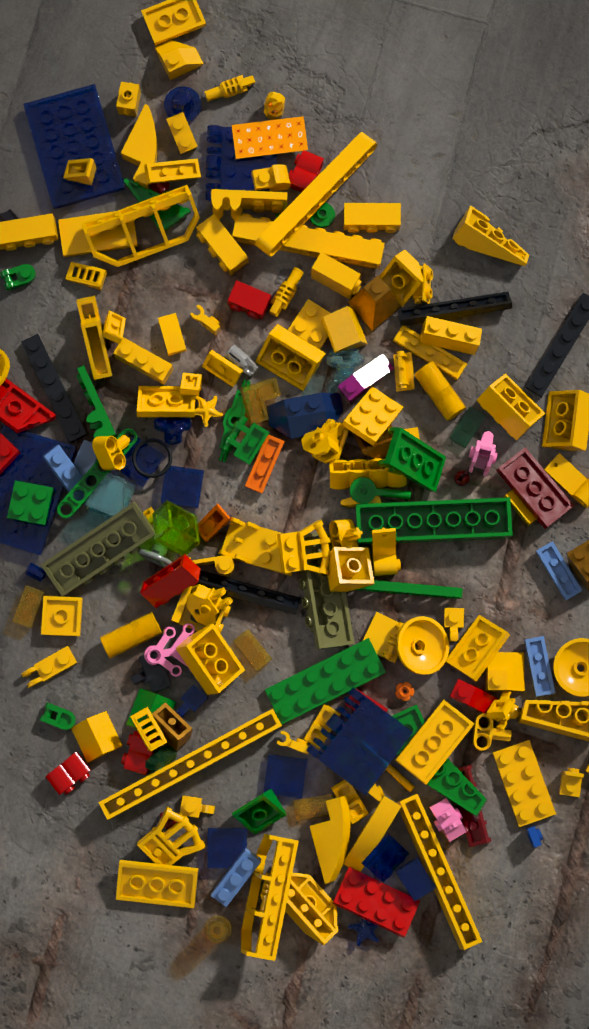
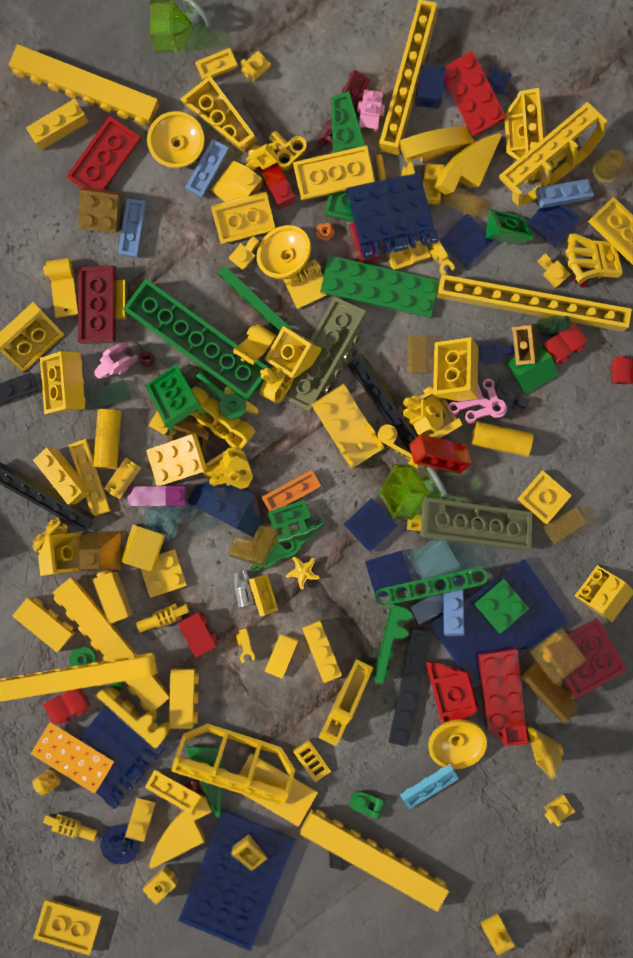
camera: 140 degrees left, 5 degrees up
yellow hinge [21,646,77,688] -> none
clear blue hinge [25,563,46,582] -> none
green plate [39,702,76,730] -> none
yellow slope [71,711,123,763] -> none
yellow beam [92,435,130,470] -> none
yellow plate [102,311,126,344] -> none
yellow slope [130,707,167,752] -> none
black tyre [132,438,172,478] -> none
yellow plate [137,386,196,418] -> none
yellow slope [154,40,204,80] -> none
clear blue plate [154,417,192,445] -> none
yellow bracket [180,373,202,396] -> none
orange slope [194,504,230,542] -> none
yellow brick [251,164,291,192] -> none
yellow slope [255,324,326,391] -> none
yellow plate [277,520,331,575] -> none
clear blue plate [362,833,409,883] -> none
yellow plate [492,740,556,827] -> none
blue plate [525,826,543,848] -> none

